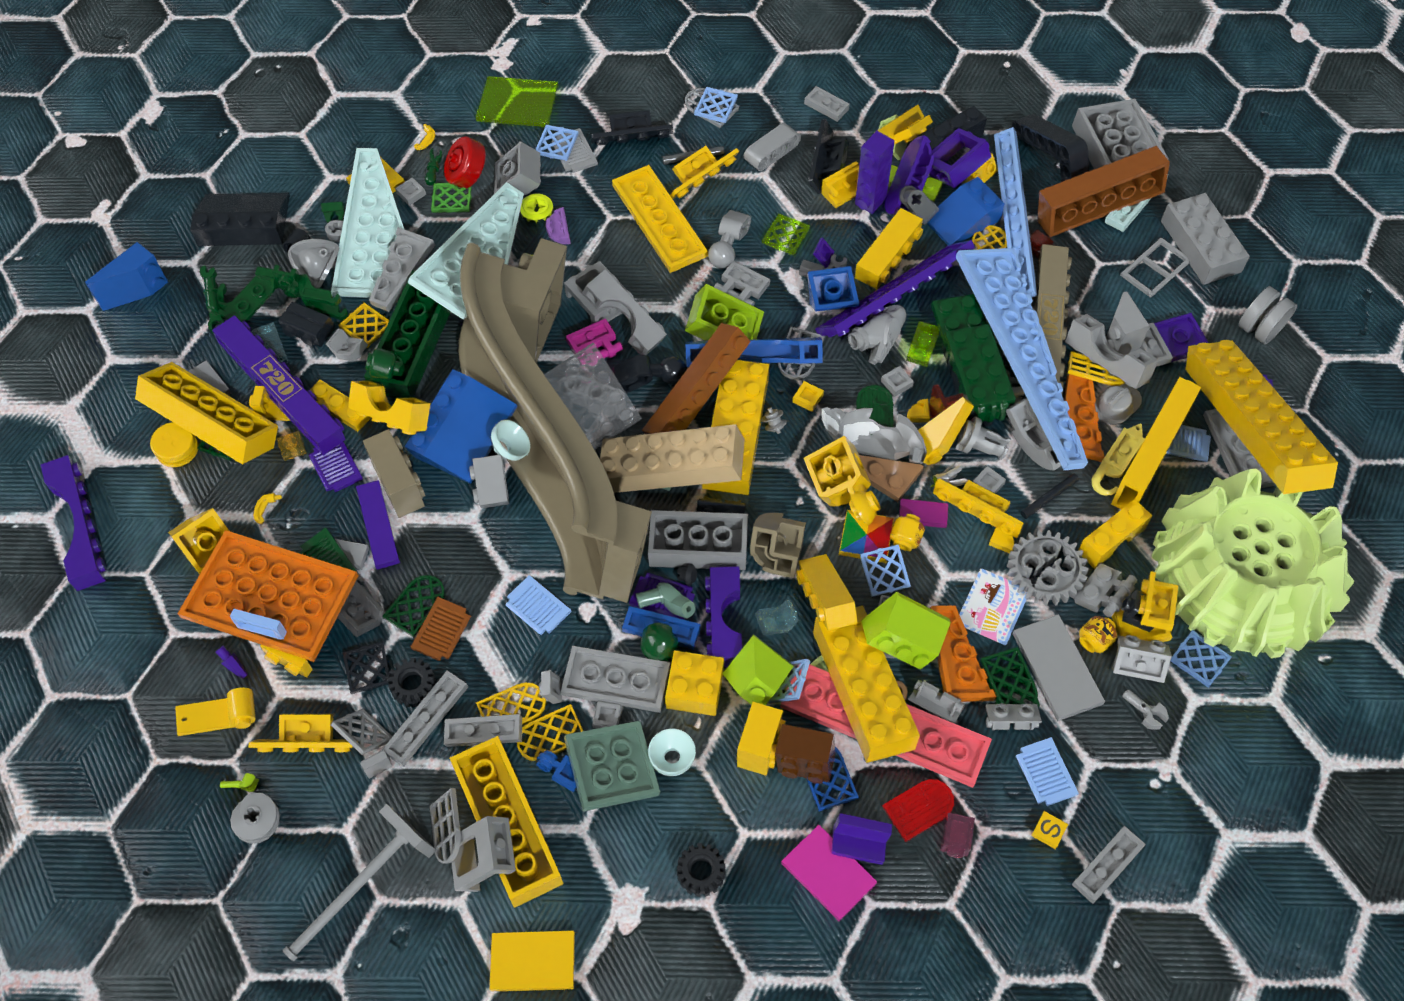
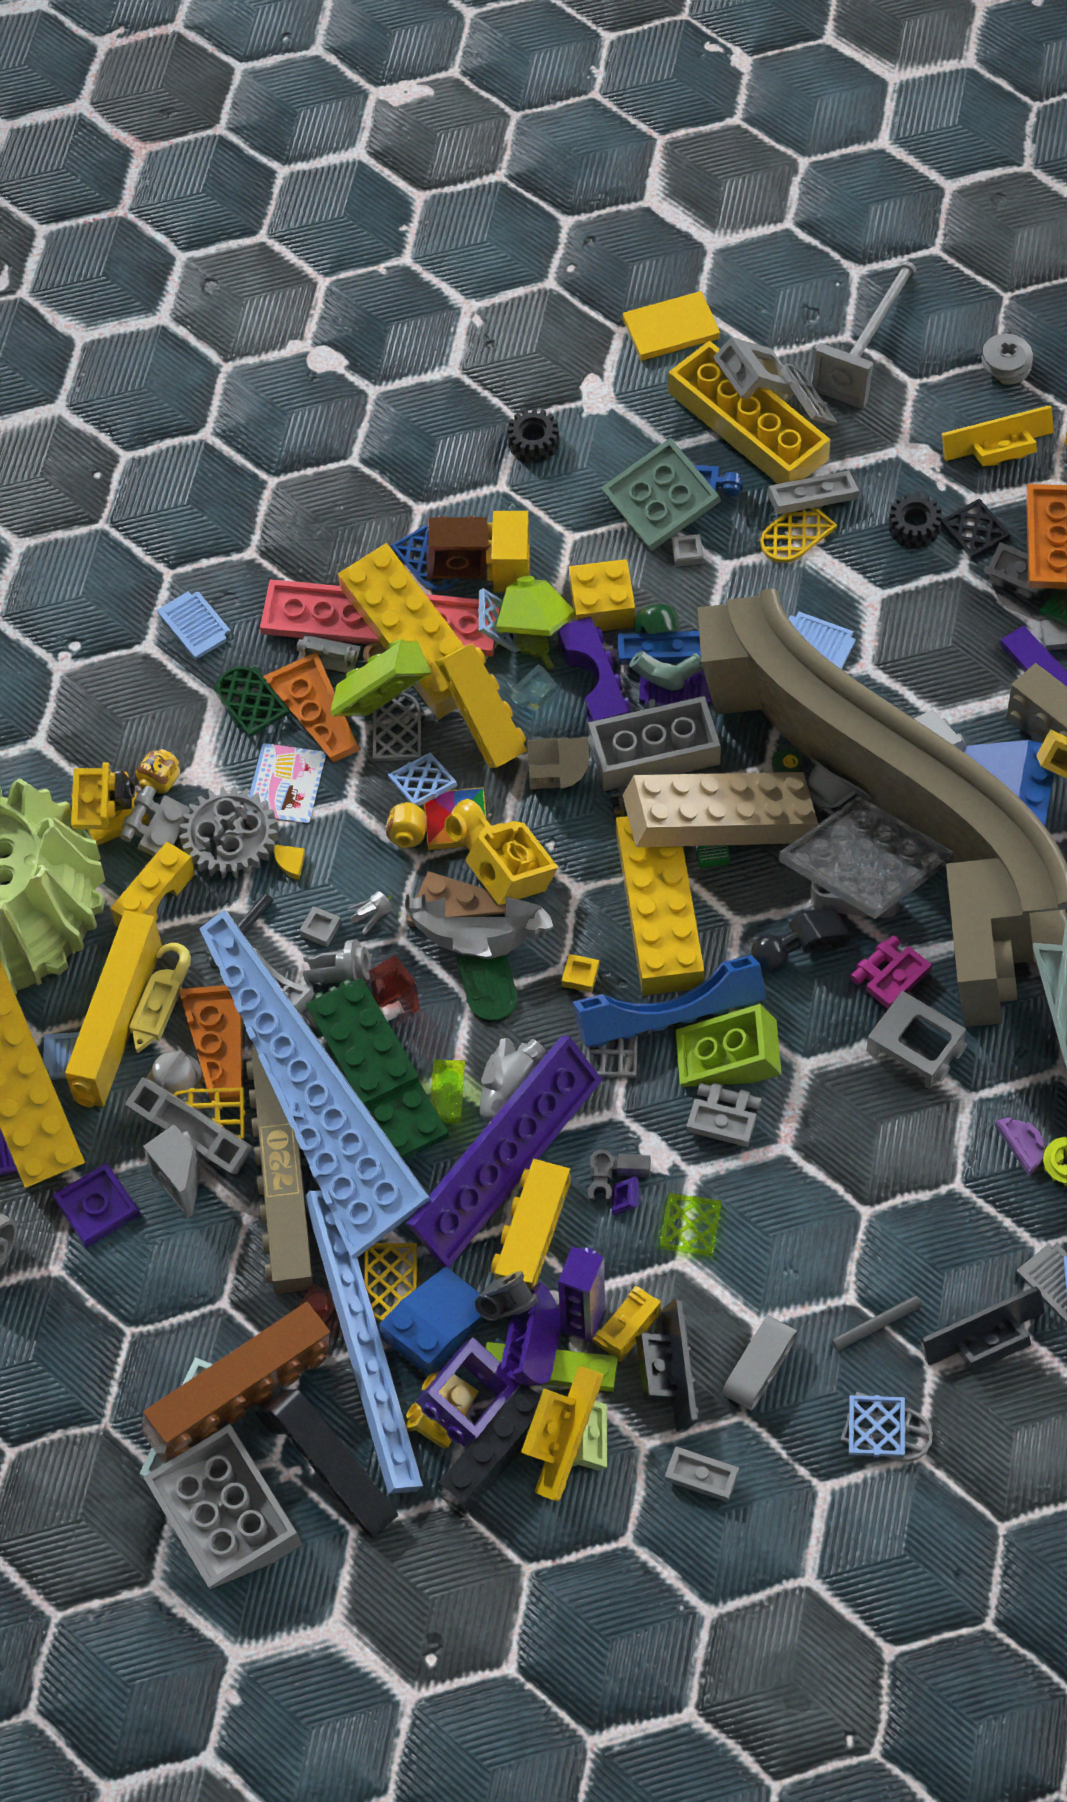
camera: 165 degrees right, 0 degrees up
lime hand [220,773,259,792] -> none
light grey window [331,709,392,755] -> none
light grey tile [360,750,392,779] -> none
dark green window [382,575,445,638] -> none
light grey plate [382,671,468,767] -> none
dark orange window [411,597,471,661] -> none
yellow window [516,704,583,761] -> none
light grey plate [539,670,562,704] -> none
light grey plate [561,646,671,713] -> none
light grey arch [582,270,667,355] -> none
yellow plate [612,165,708,273] -> none
dark orange brick [642,323,751,434] -> none
light aqua piece [648,729,696,776] -> none
yellow bracket [670,146,739,199] -> none
light grey beam [708,210,751,269] -> none
light grey wheel [761,407,787,434] -> none
dark pink tile [781,825,877,922] -> none
blue slope [807,266,859,312] -> none
dark purple panel [831,813,892,865] -> none
light grey plate [881,366,914,397] -> none
red window [882,779,954,842] -> none
magenta tile [899,499,948,528] -> none
yellow tile [907,399,930,423] -> none
yellow slope [918,397,974,465] -> none
yellow bracket [933,478,1023,538] -> none
clear pink brick [941,813,975,858] -> none
light grey hinge [986,704,1042,730] -> none
light grey tile [1012,614,1105,722] -> none
yellow tile [1031,811,1068,849] -> none
light grey plate [1072,826,1146,904] -> none
light grey bracket [1112,635,1172,683] -> none
light grey window [1120,238,1190,298] -> none
light grey bar [1123,689,1169,730] -> none
light grey plate [1140,323,1173,366] -> none
light grey brick [1161,193,1250,285] -> none
medium blue window [1170,630,1232,688] -> none

